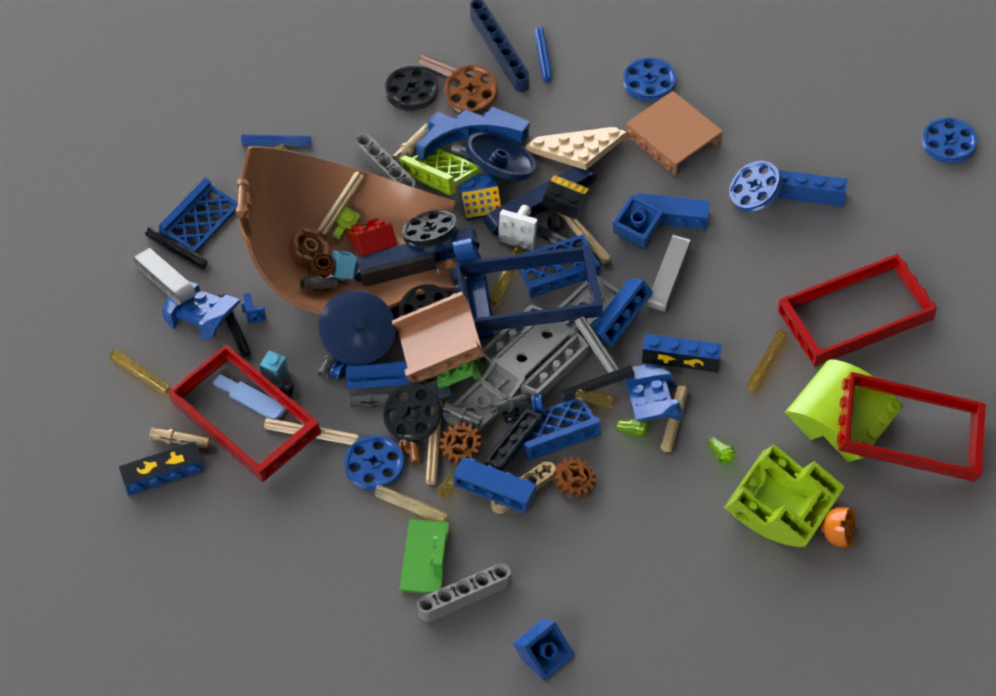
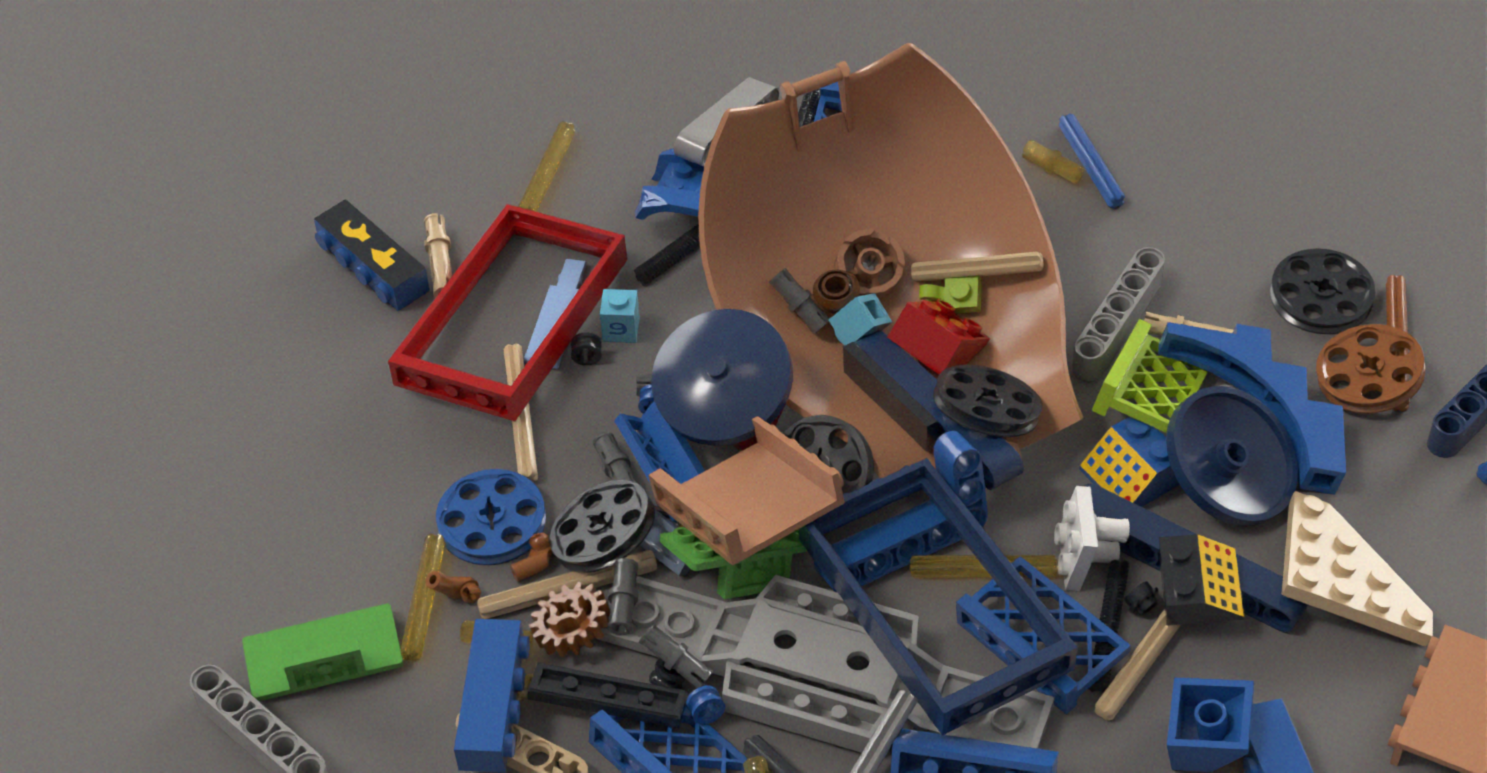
camera: 70 degrees right, 5 degrees down
none -> dark orange arm [426,571,481,603]

